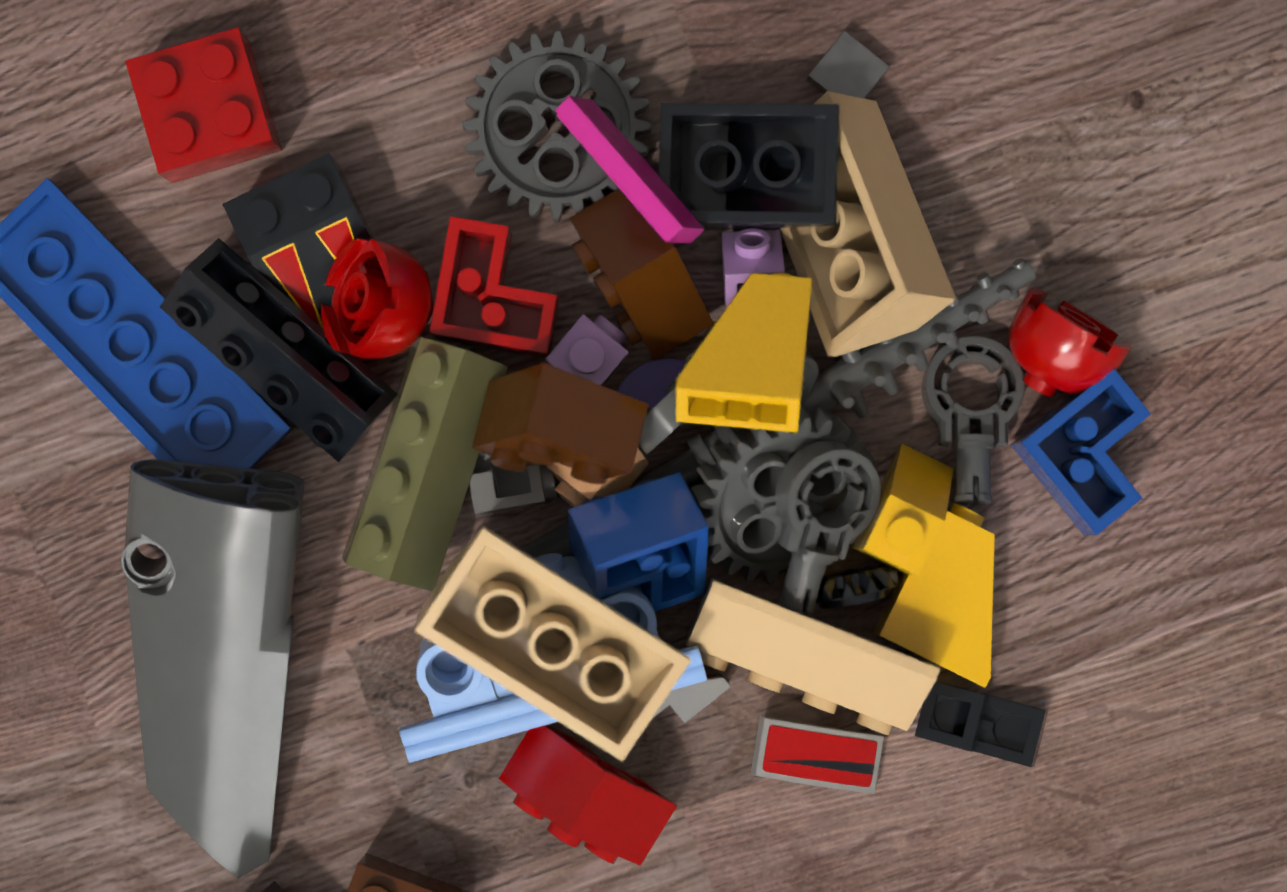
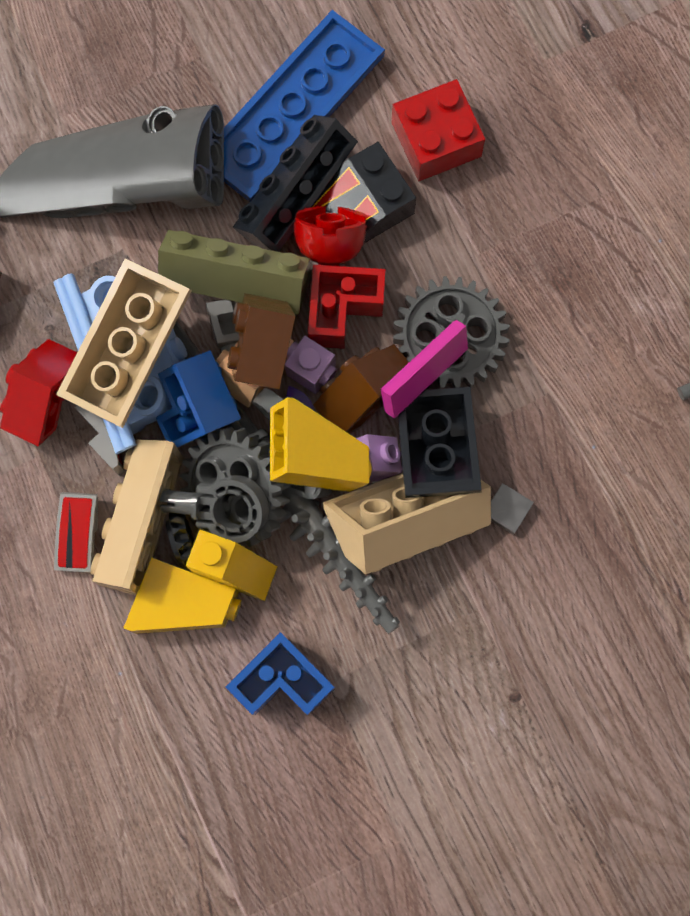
camera: 90 degrees right, 10 degrees down
black slope [915,681,1048,767] -> none
dark grey pin [921,336,1025,505] -> none
red cylinder [1009,287,1131,397] -> none

